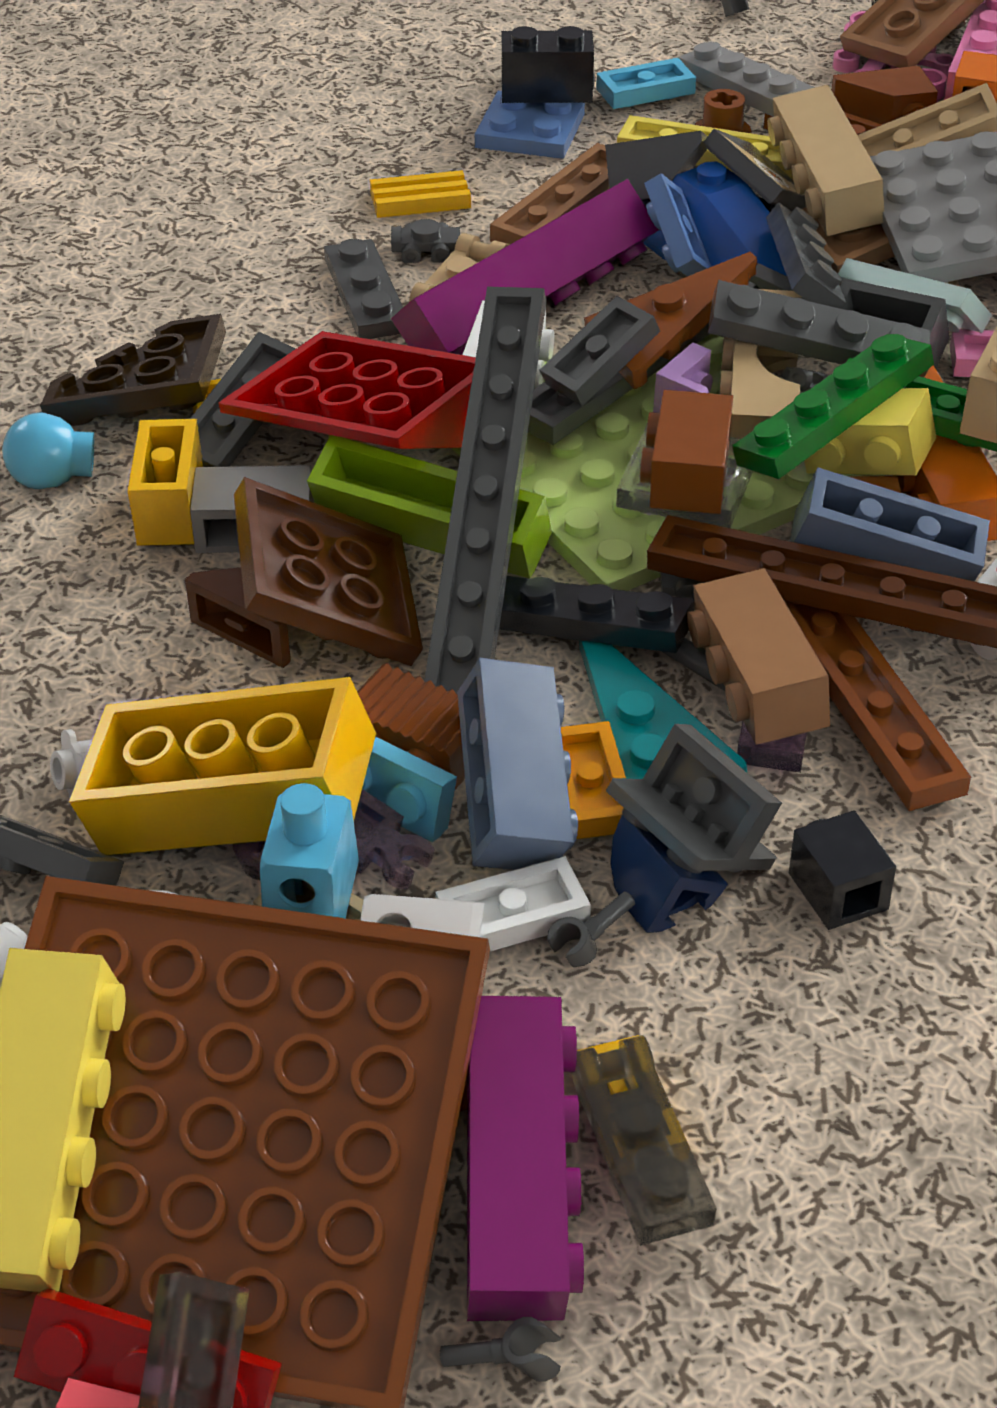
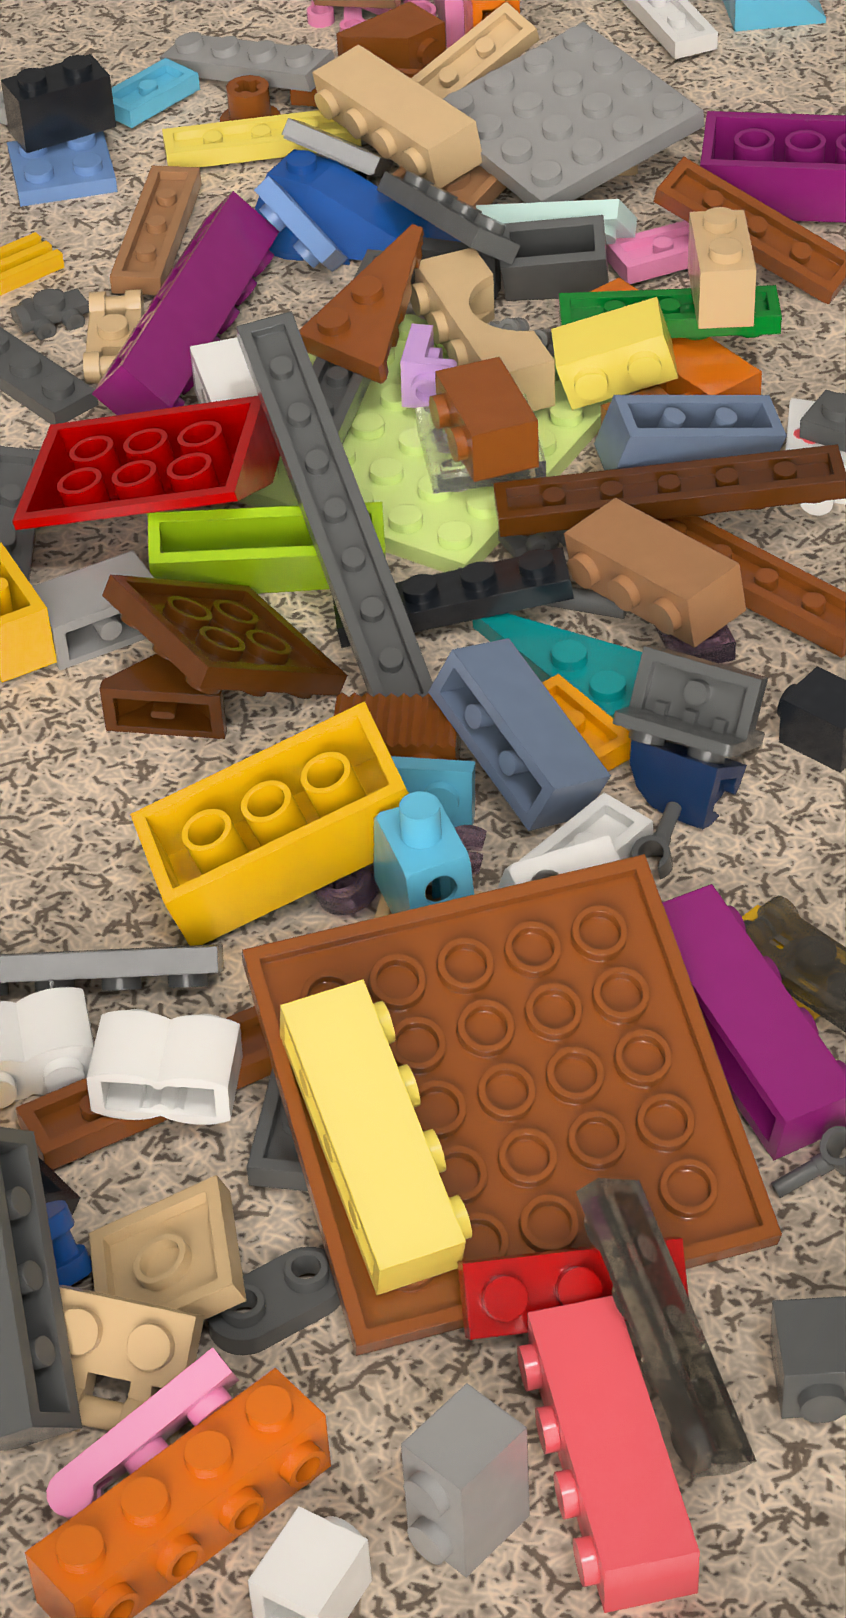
camera: 25 degrees left, 0 degrees up
white plate [50,729,92,797] -> none
dark grey plate [539,296,660,406] -> none
dark grey slope [605,131,708,209] -> none
dark grey plate [708,280,930,378] -> none
green plate [732,334,934,479] -> none

